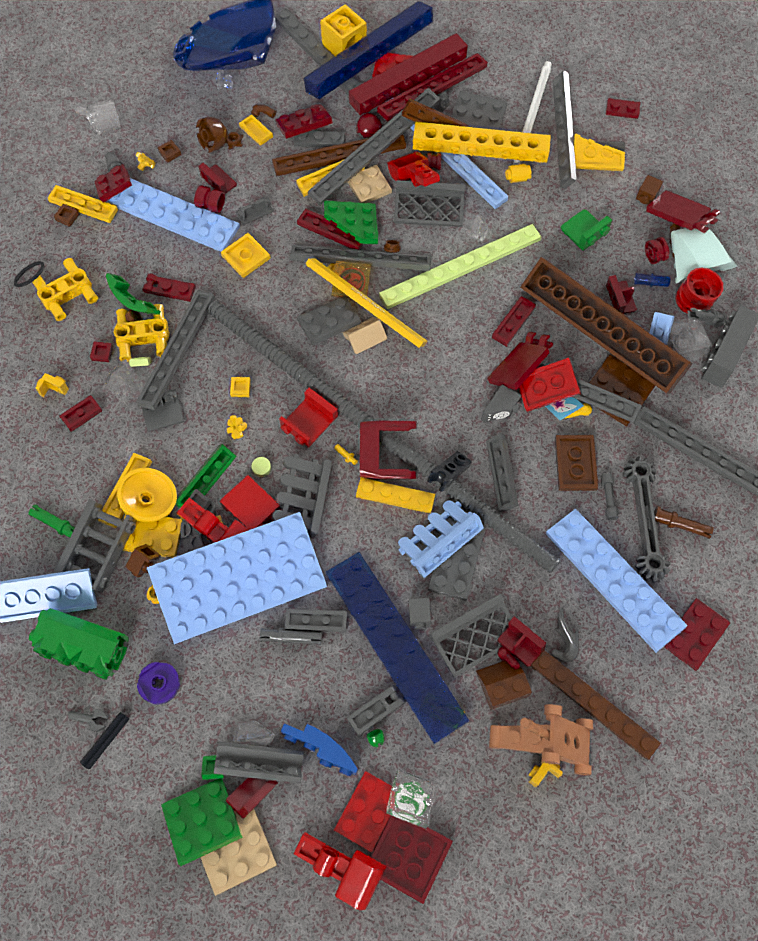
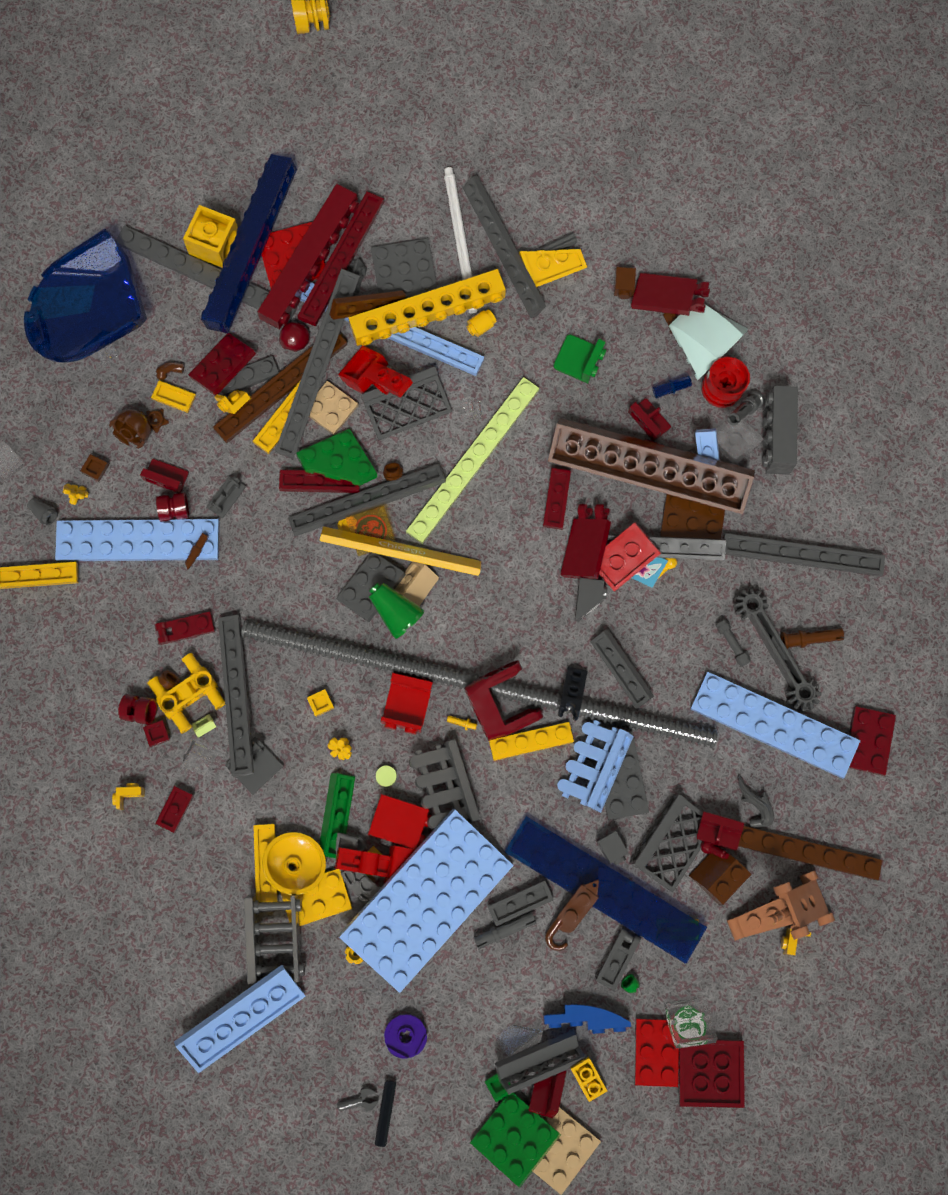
camera: 30 degrees left, 10 degrees up
black piece [13,261,45,287] -> none
green pin [28,505,75,538] -> none
green brick [29,608,129,680] -> none
yellow piece [32,258,98,321] -> none
reddish brown plate [54,204,79,227] -> none
dark red plate [94,164,132,203] -> none
green slope [106,273,161,315] -> none
reddish brown brick [125,544,161,577] -> none
yellow plate [221,233,271,278] -> none
red plate [294,832,387,910] -> none
dark red wheel [427,152,441,170] -> none
reddish brown plate [555,435,598,491] -> none
dark red plate [605,98,641,119] -> none
dark red wheel [645,237,670,265] -> none
none -> dark red wheel [118,694,157,725]
none -> reddish brown piece [185,533,209,570]
none -> yellow bracket [214,390,250,414]
none -> green cone [369,582,424,639]
none -> reddish brown plate [545,879,599,951]
none -> yellow slope [570,1057,607,1102]

